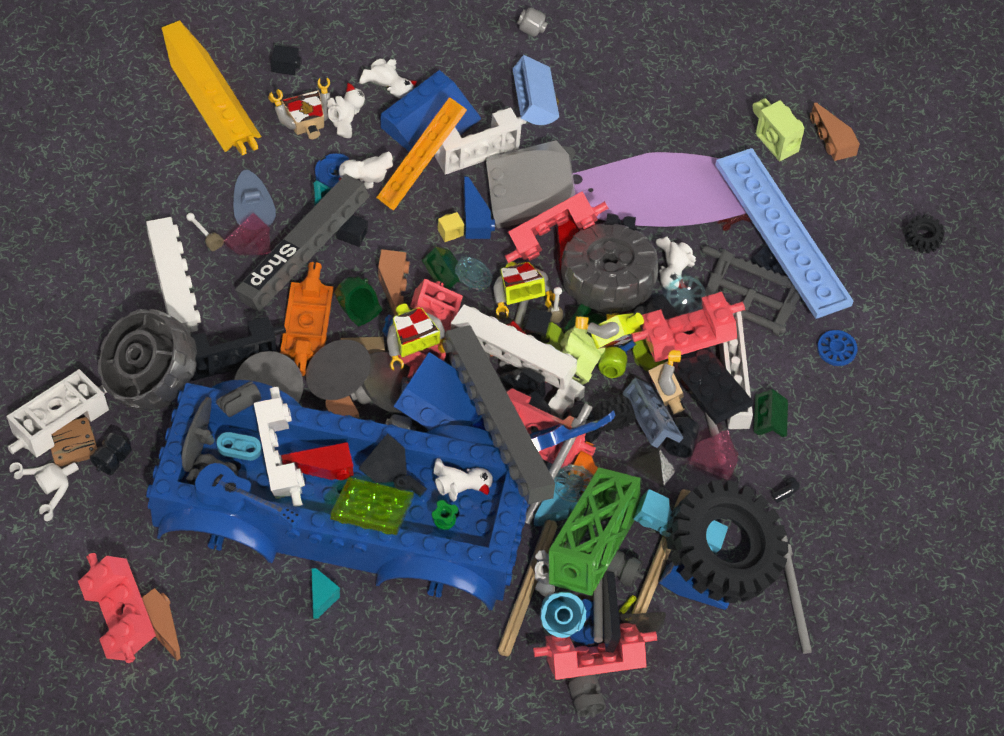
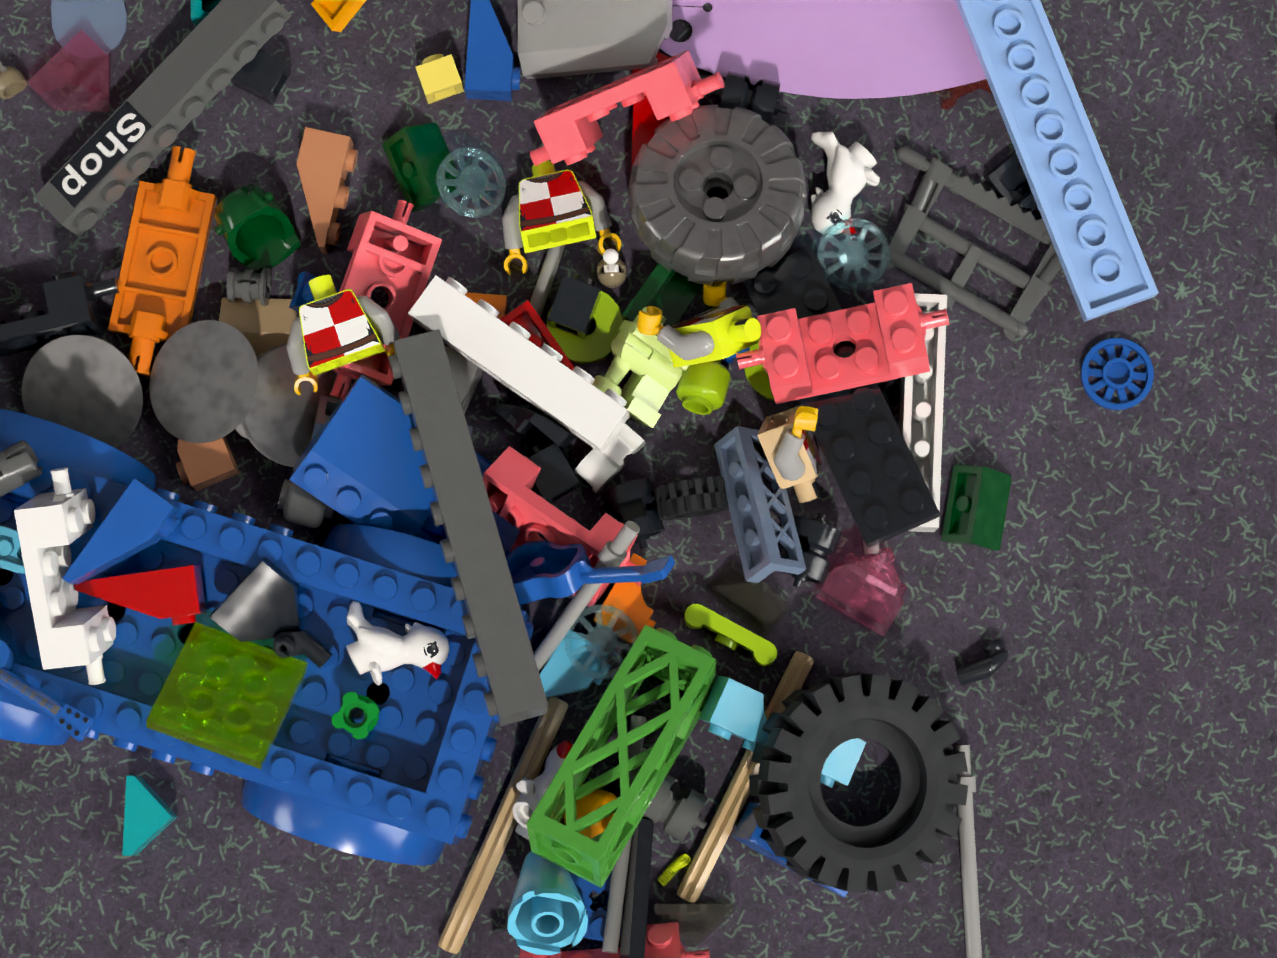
camera: 10 degrees right, 25 degrees up
none -> blue slope [62,478,181,585]
none -> dark grey bush [226,267,272,306]
none -> lime plate [684,604,777,667]

